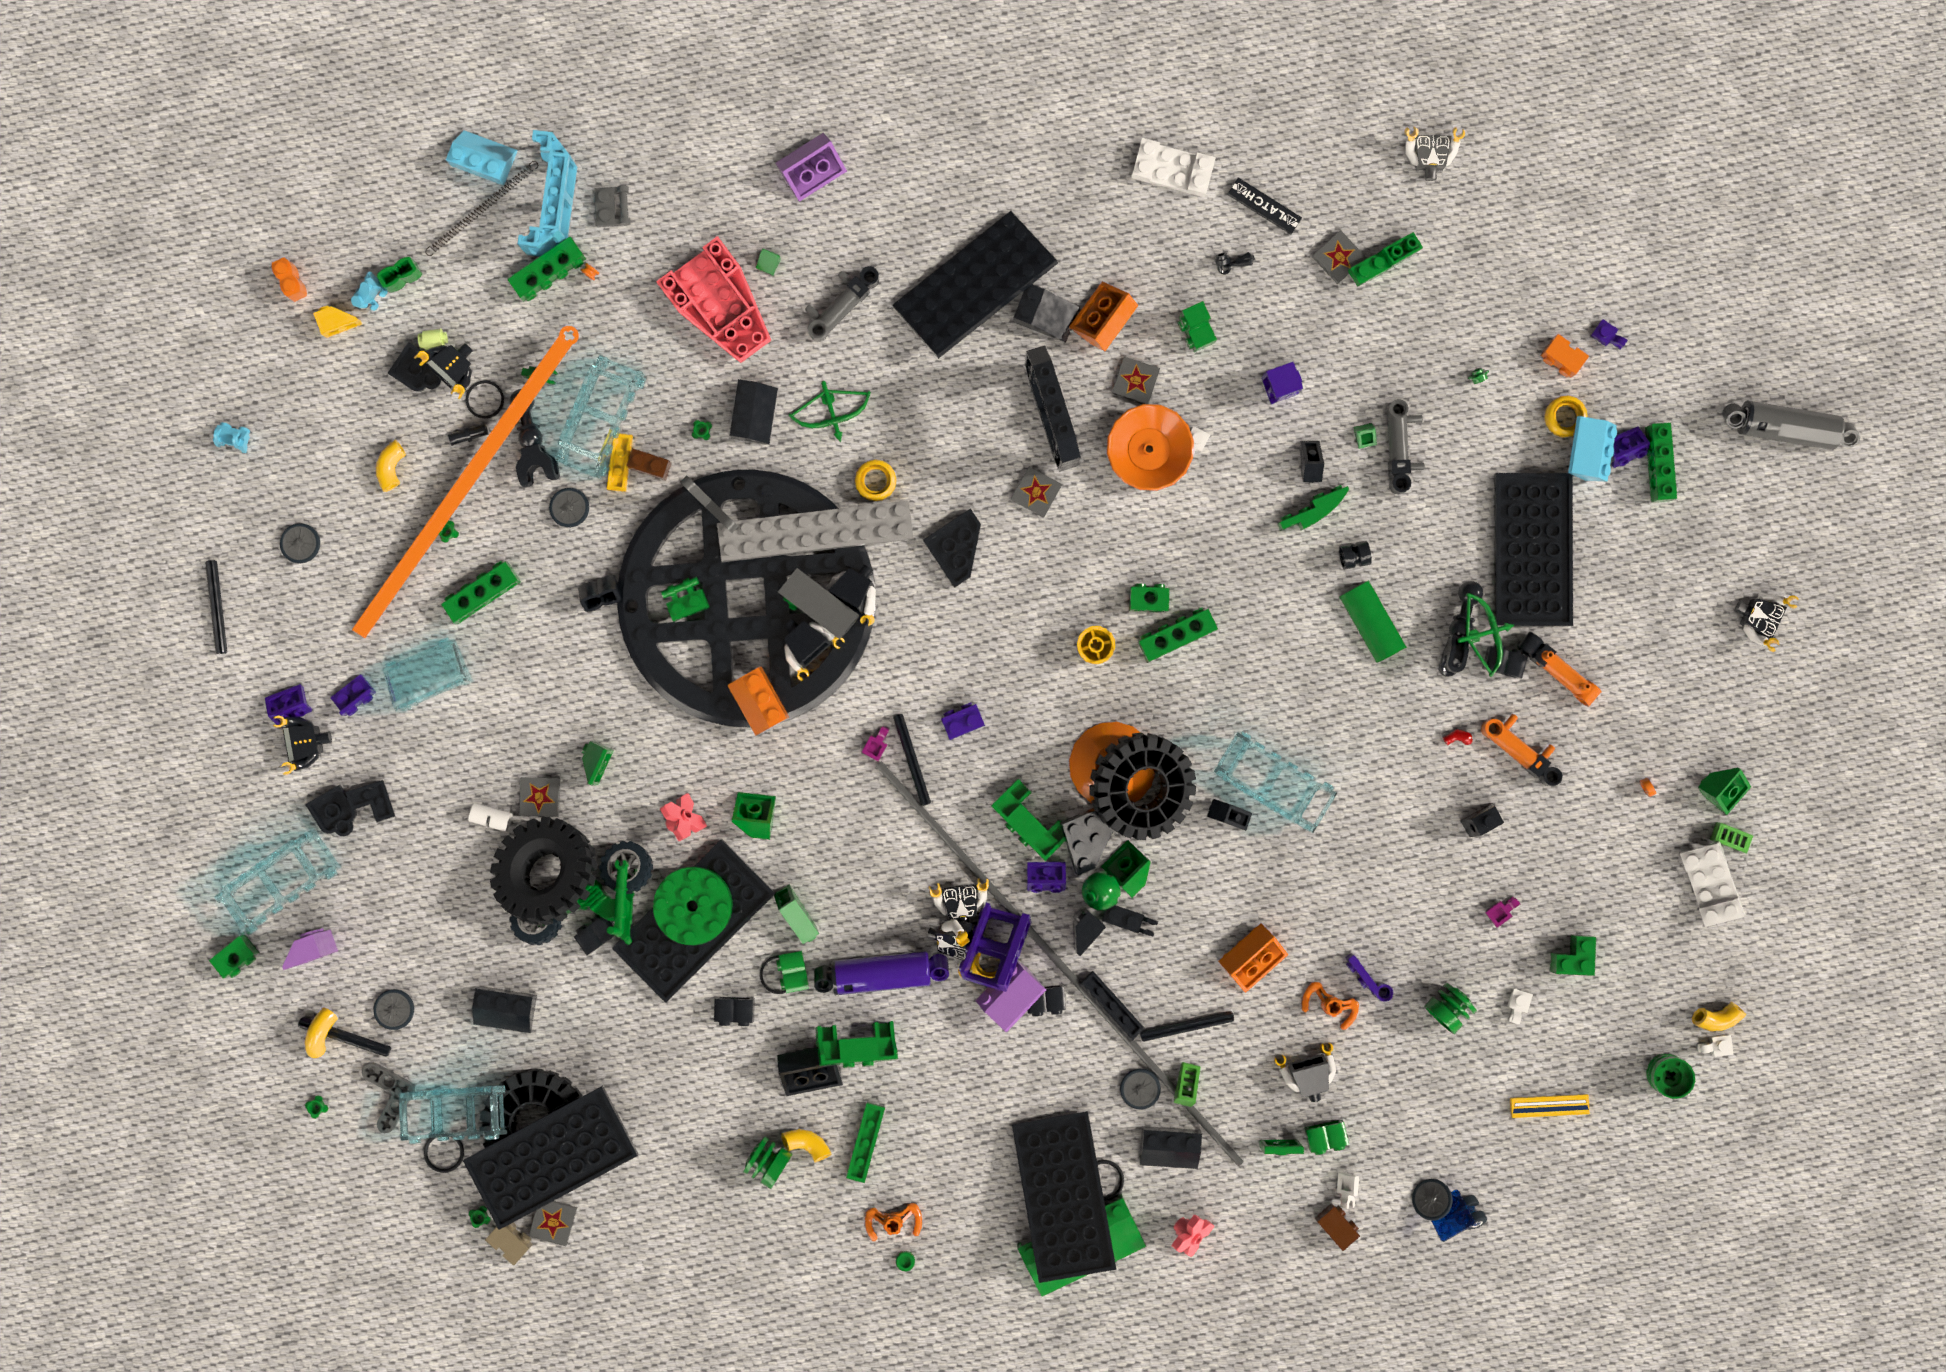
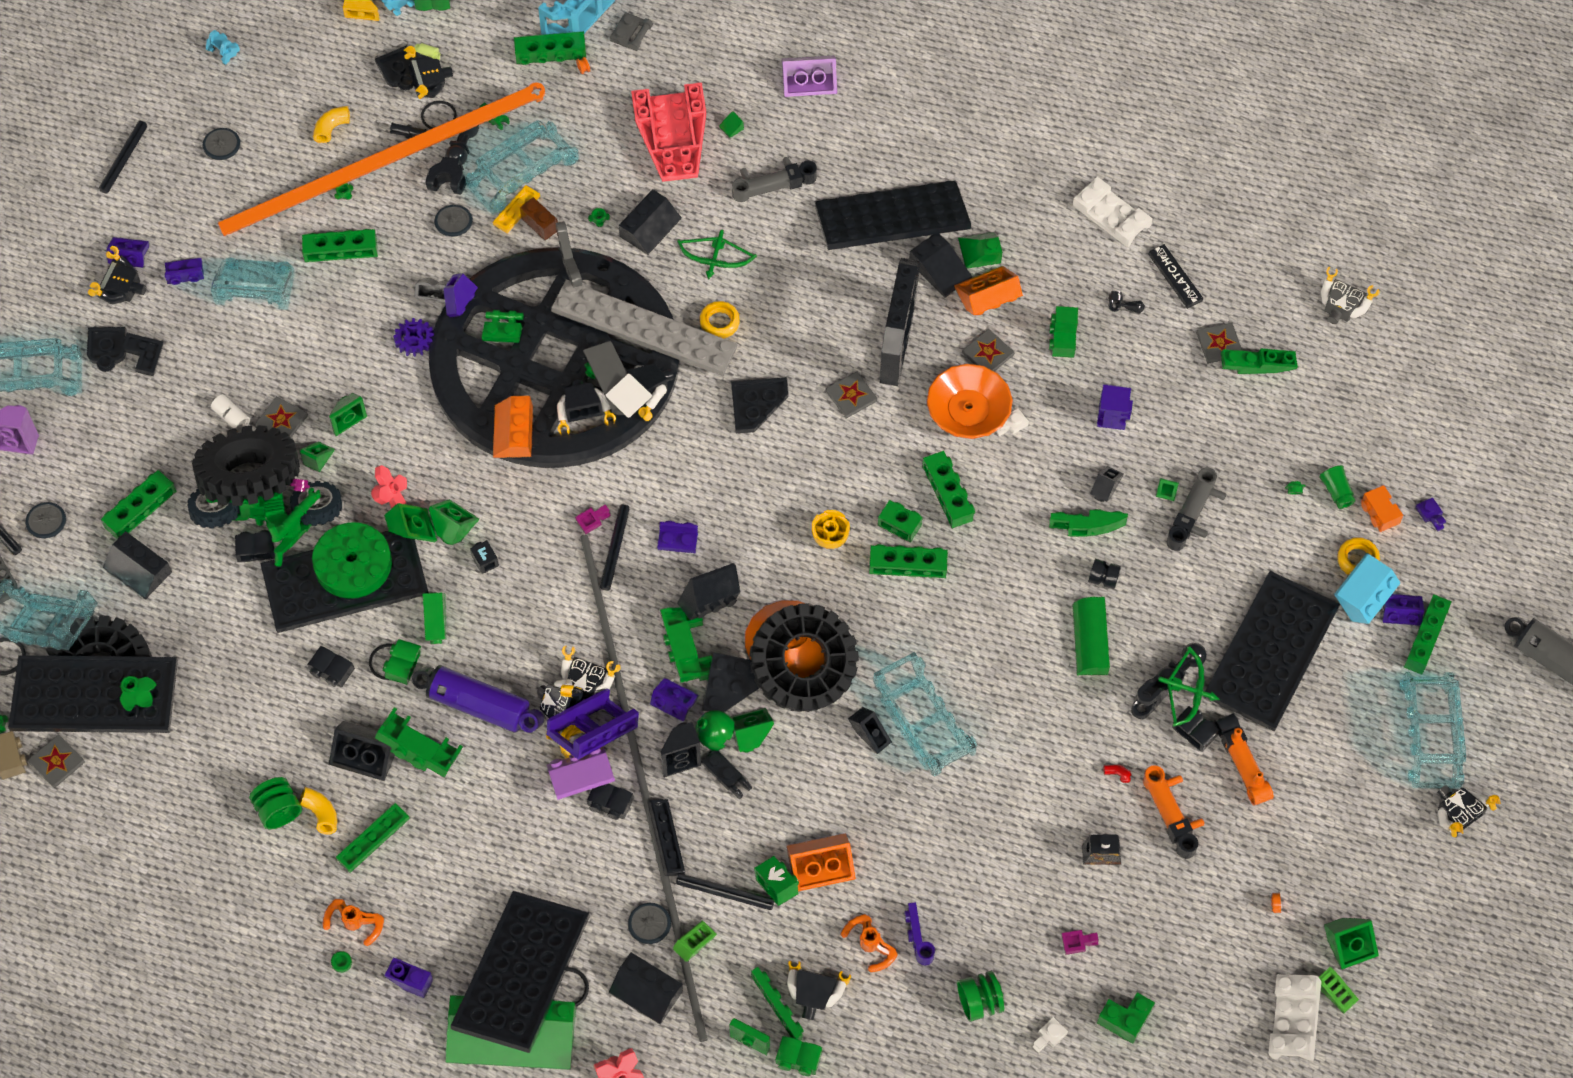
camera: 30 degrees right, 25 degrees down
none -> green brick [101,470,177,539]
none -> green plate [120,676,156,711]
none -> magenta plate [290,479,310,492]
none -> green slope [300,441,335,472]
none -> green slope [384,503,437,543]
none -> dark purple slope [384,957,433,998]
none -> dark purple gear [393,318,434,357]
none -> dark purple slope [444,273,478,317]
none -> black brick [470,540,499,574]
none -> white sticker [606,374,652,418]
none -> black slope [677,563,740,620]
none -> green plate [751,967,804,1041]
none -> green brick [754,856,799,906]
none -> green brick [922,451,975,529]
none -> green slope [958,232,1003,269]
none -> green plant [1319,465,1355,509]
none -> clear light blue windscreen [1400,672,1466,789]

